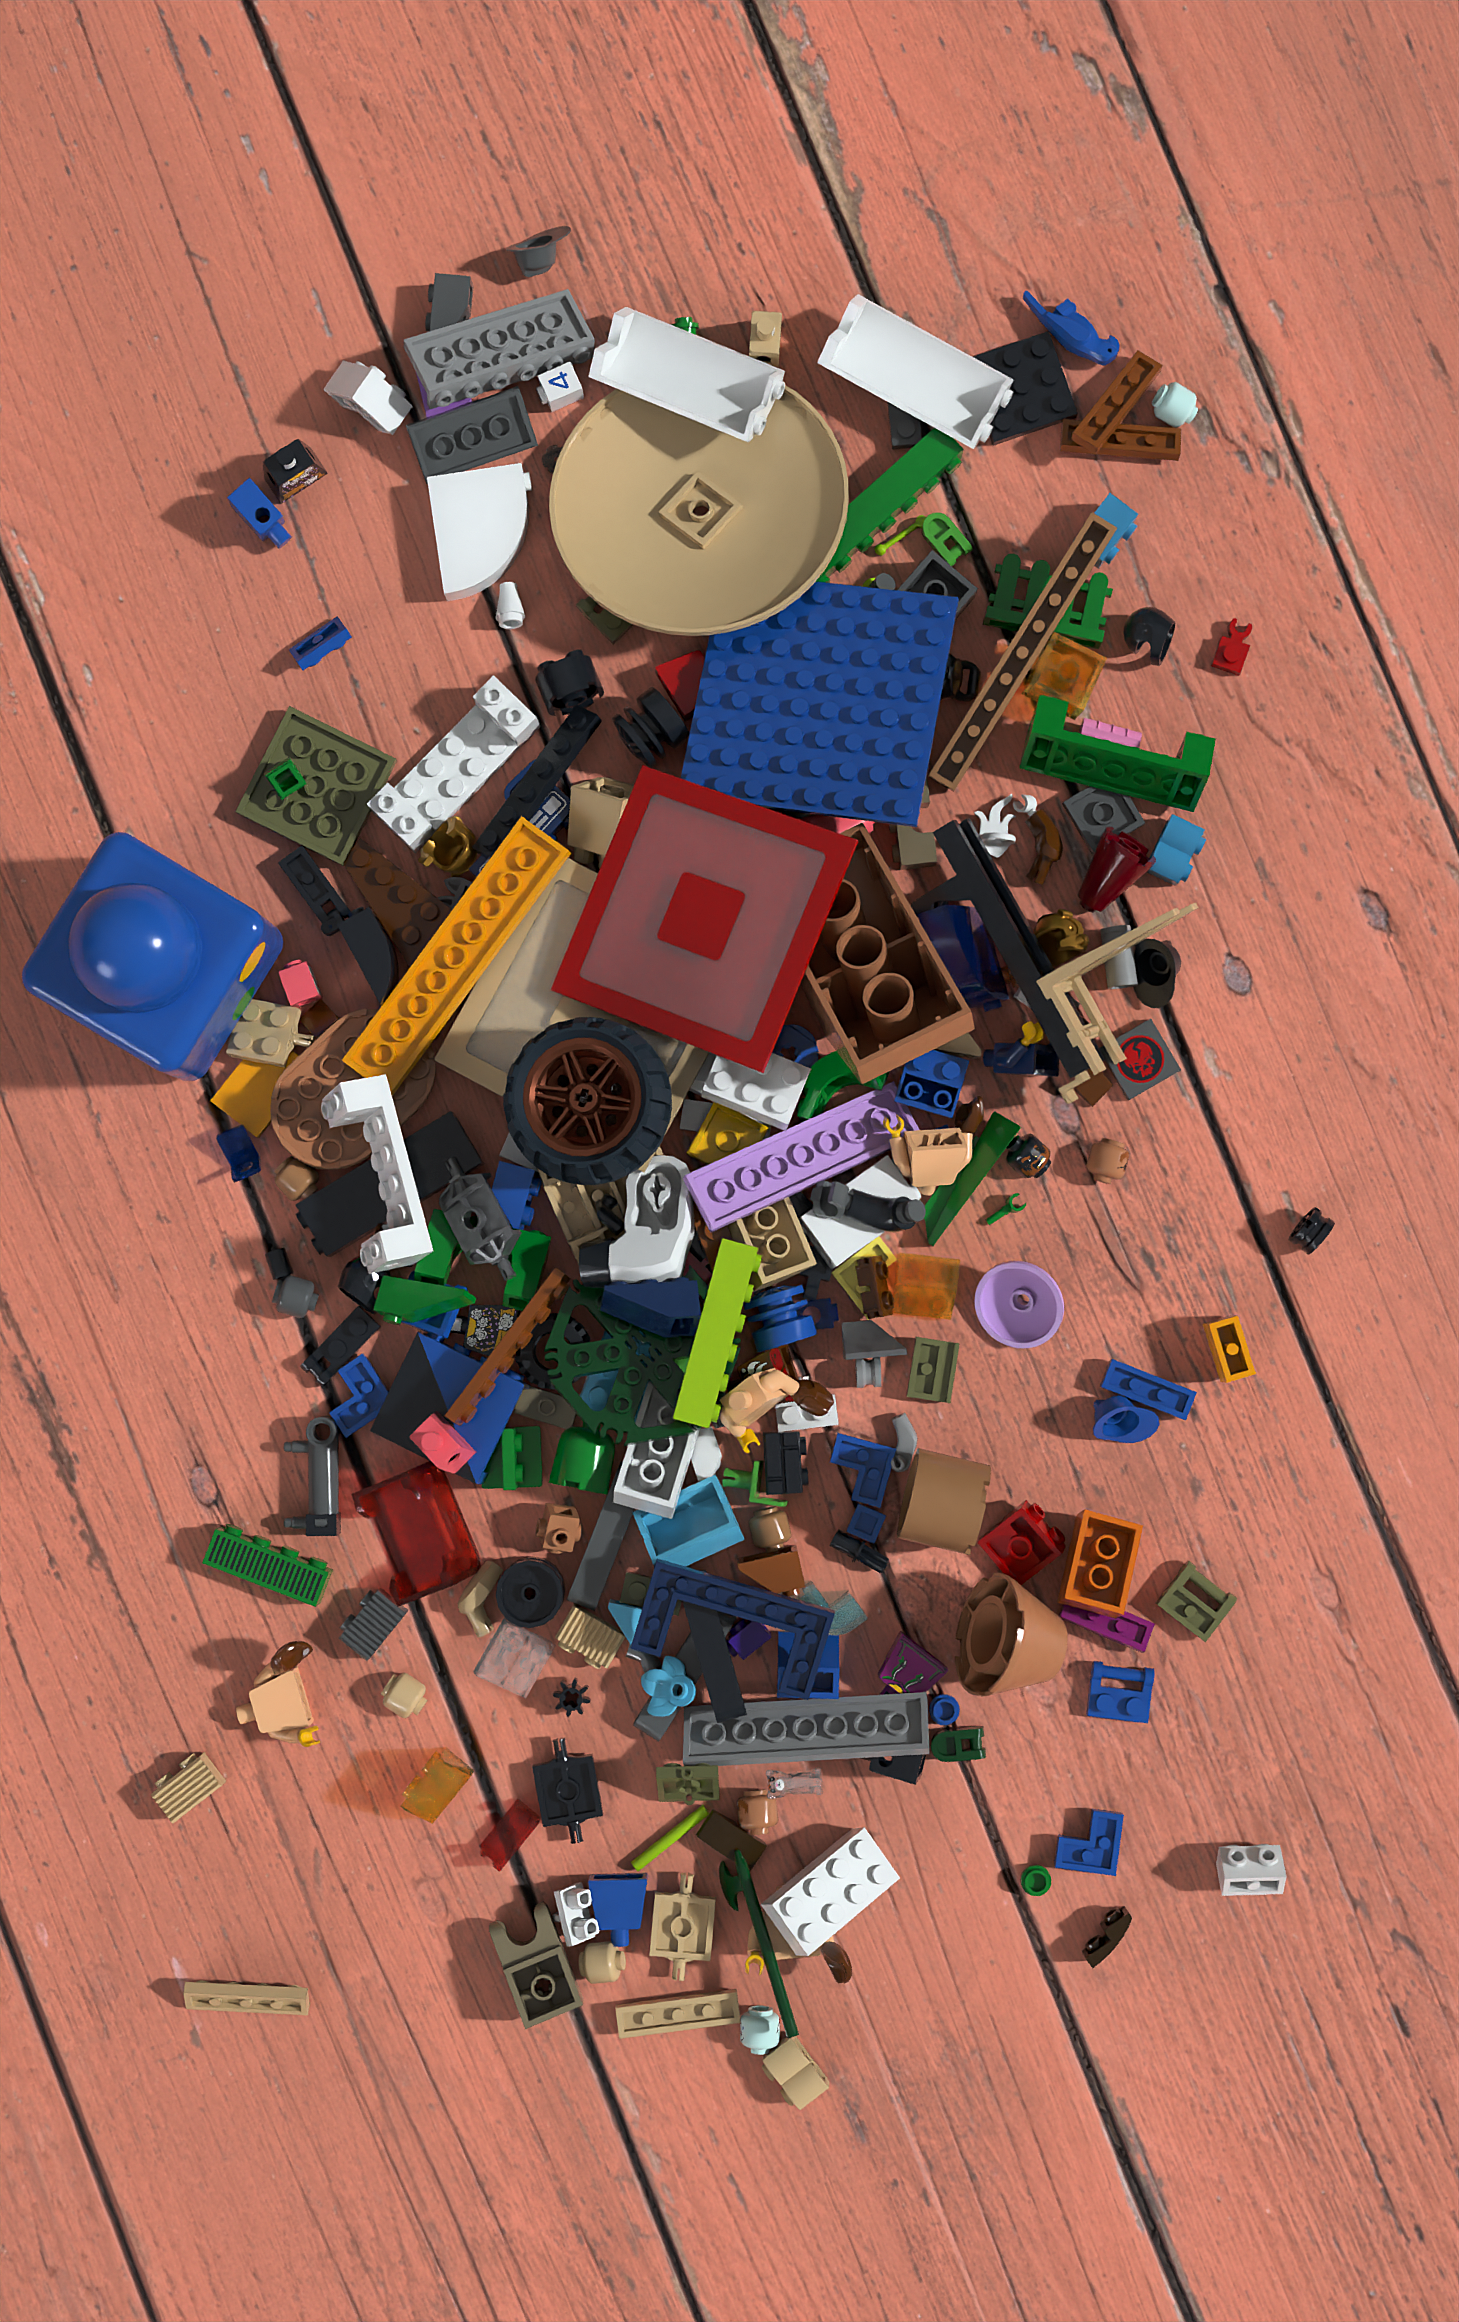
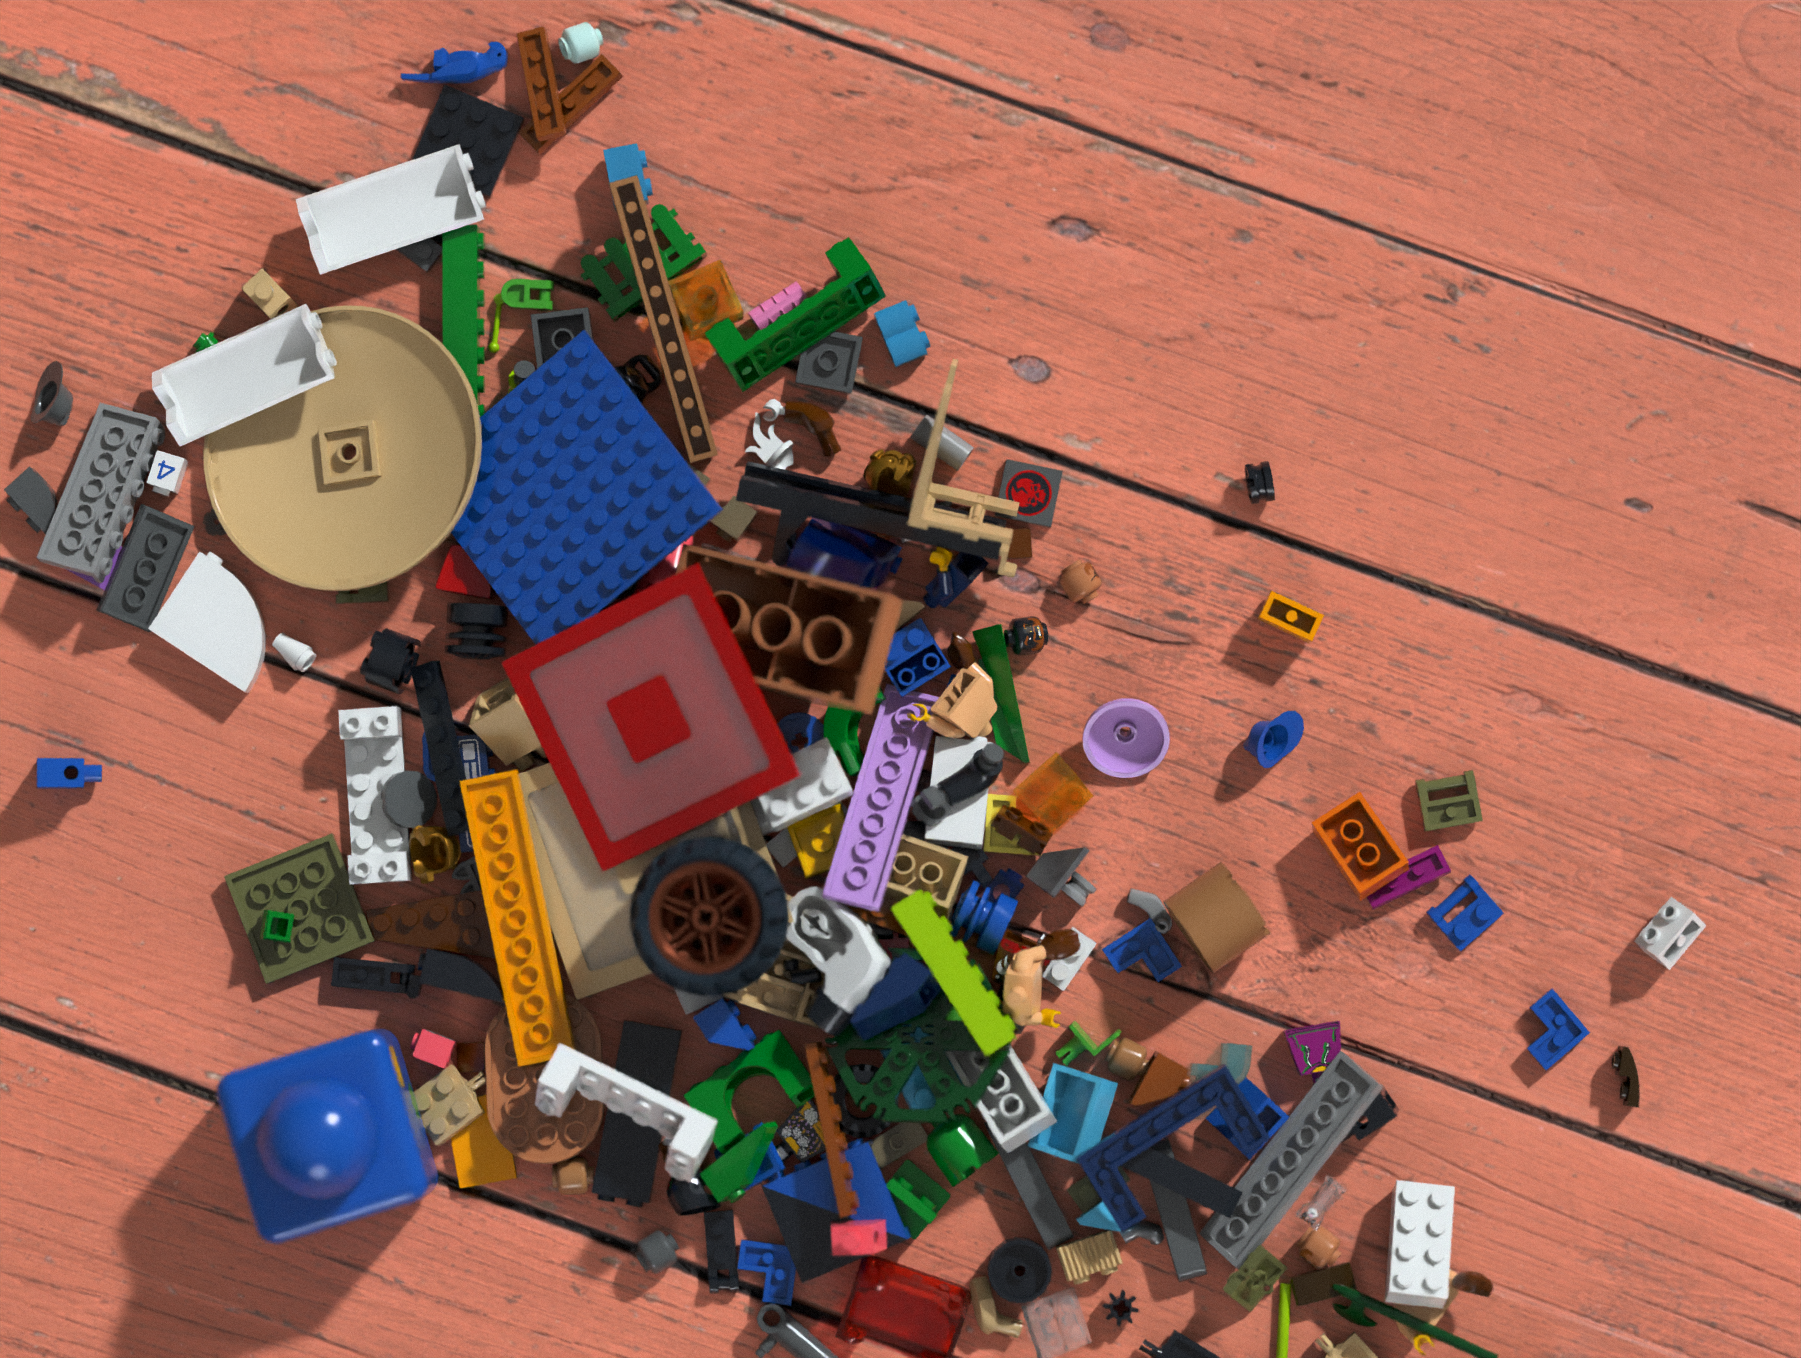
camera: 50 degrees left, 0 degrees up
clear blue bracket [216,1125,261,1183] -> none
black torso [263,439,328,504] -> none
black hinge [265,1248,293,1280] -> none
blue plate [289,616,352,670] -> none
white brick [323,360,412,435] -> none
flat silver plate [439,1157,522,1281] -> none
nougat brick [536,1503,581,1554] -> none
medium azure plate [641,1656,696,1717] -> none
white slope [691,1426,722,1482] -> none
dark purple brick [726,1619,772,1660] -> none
black brick [763,1430,808,1495] -> none
black axle [829,1529,889,1573] -> none
blue plate [846,1503,886,1543] -> none
olive plate [906,1337,960,1403] -> none
blue plate [929,1694,960,1725] -> none
dark green plate [930,1726,986,1762] -> none
nougat cone [955,1573,1067,1697] -> none
red plate [977,1500,1066,1585] -> none
green hand [985,1193,1026,1226] -> none
green plate [1020,1865,1051,1896] -> none
dark red cone [1078,827,1156,913] -> none
blue plate [1100,1359,1197,1420] -> none
black helmet [1123,607,1176,666] -> none
black piece [1133,939,1181,1008] -> none
red plate [1211,618,1252,676] -> none
none -> dark grey tile [381,770,437,828]

